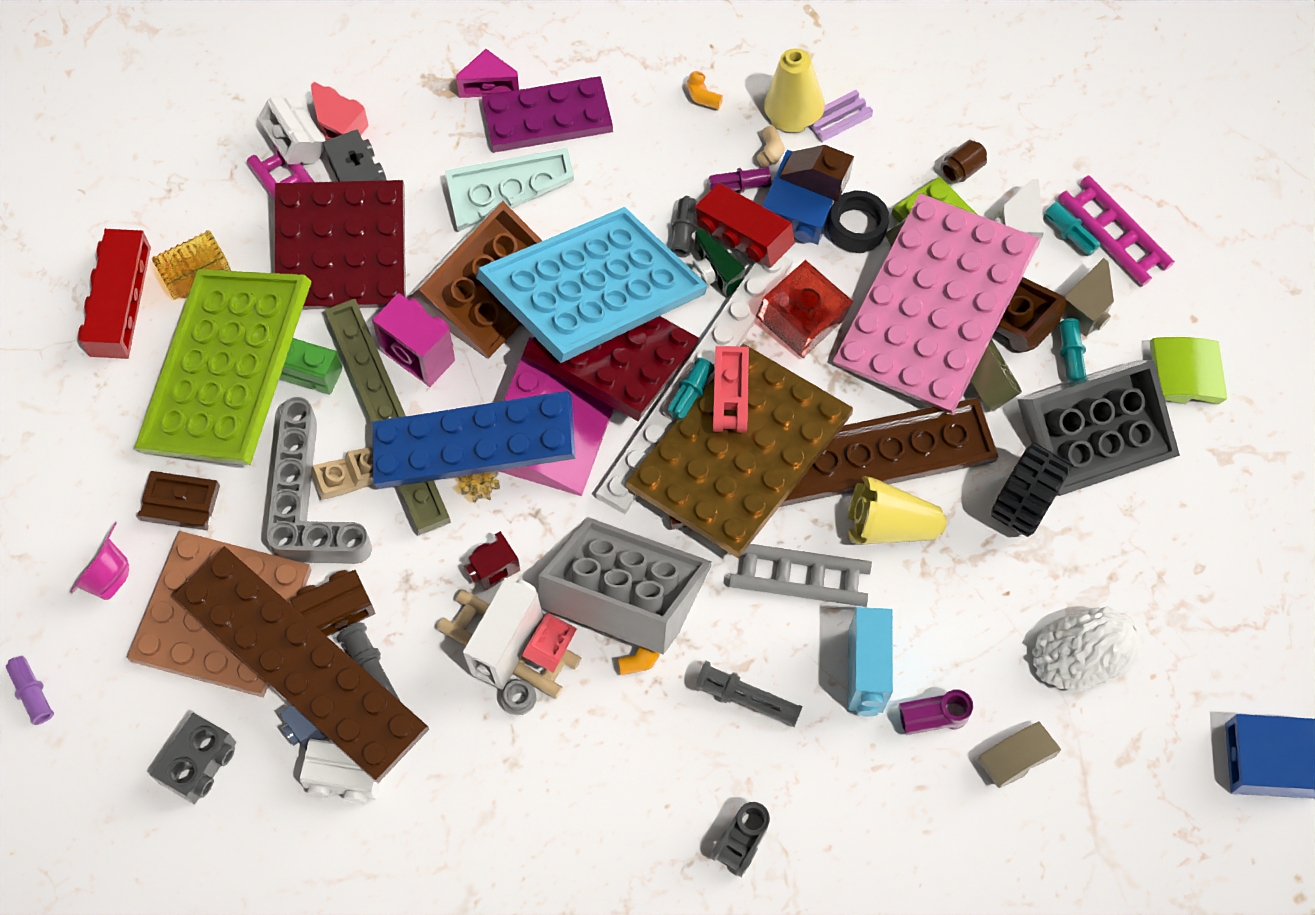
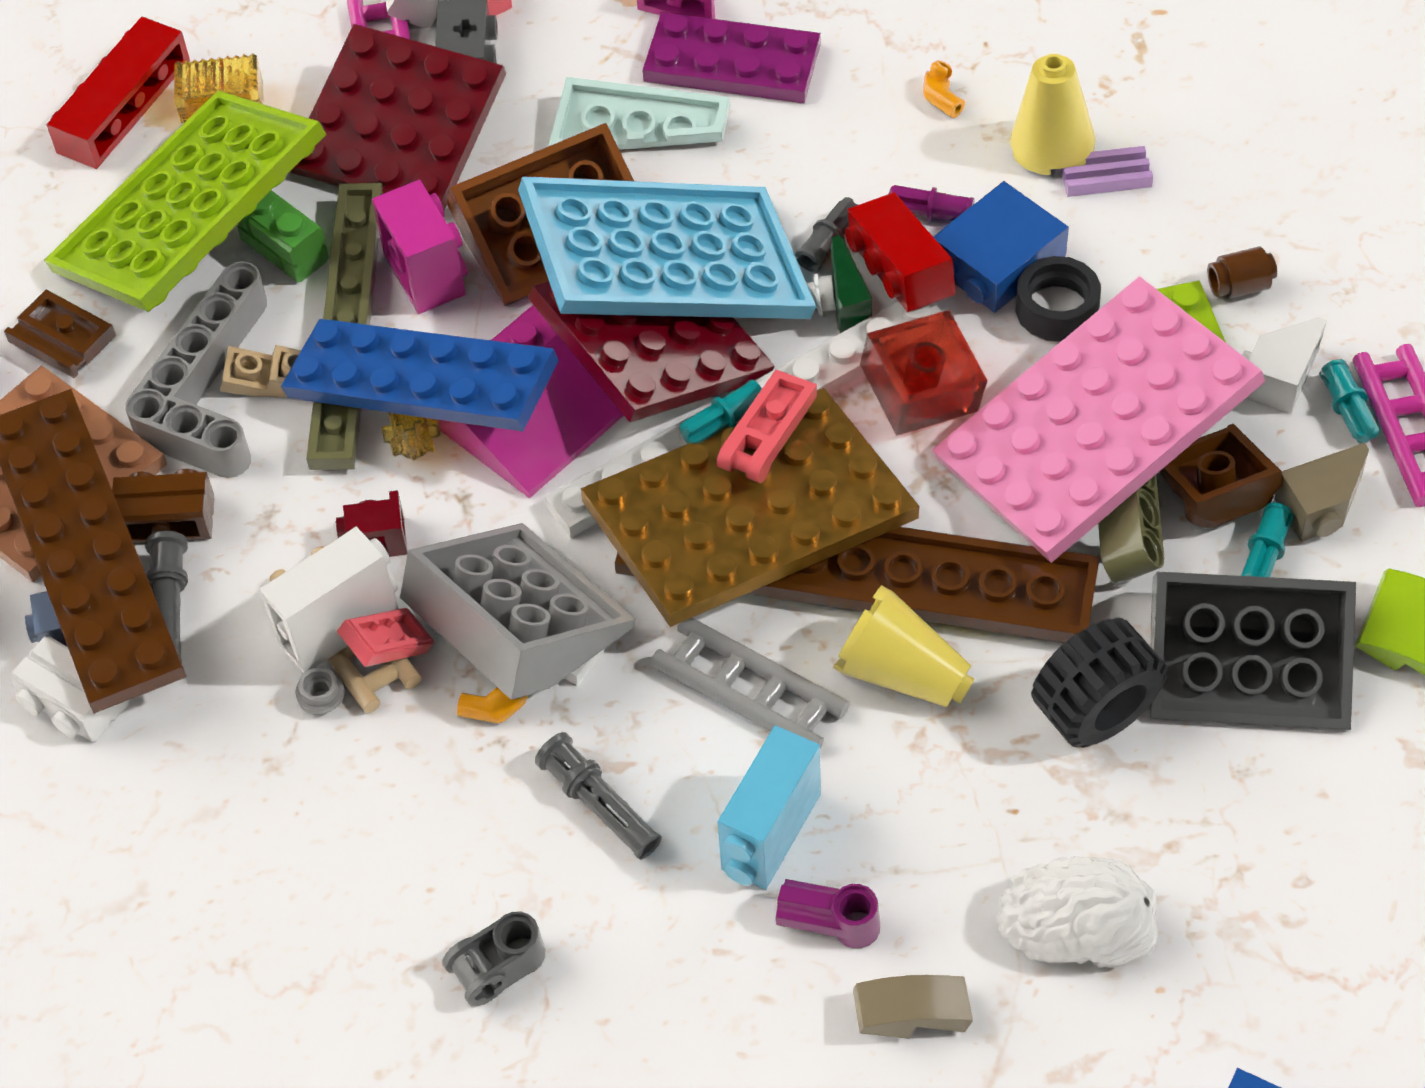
camera: 30 degrees right, 10 degrees down
tan arm [757,125,785,167] -> none
reddish brown slope [780,145,854,202] -> none

